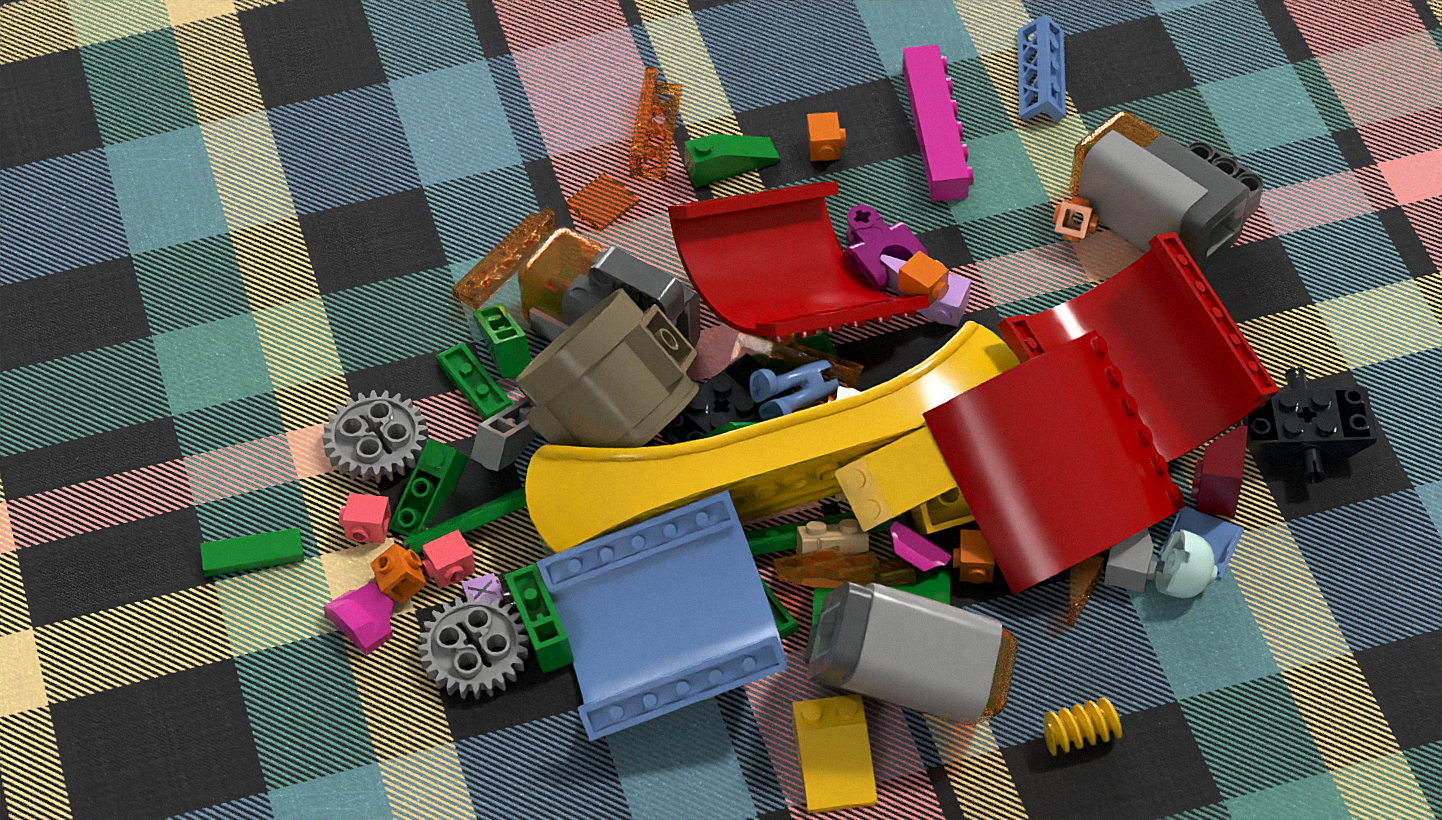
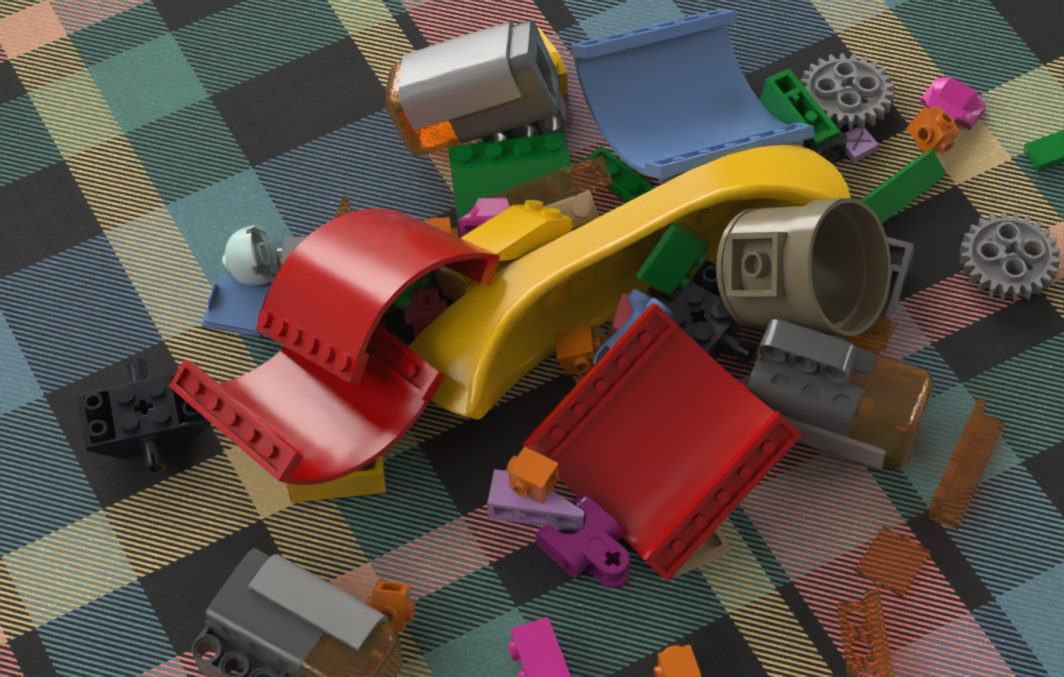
camera: 170 degrees right, 5 degrees up
coral brick [339,493,391,543] -> none
green slope [388,438,469,537] -> none
coral brick [421,530,476,589] -> none
green tile [436,342,513,421] -> none
green slope [473,303,532,378] -> none
green slope [684,134,780,187] -> none
yellow piece [1044,697,1122,756] -> none
dark red slope [1190,425,1248,518] -> none

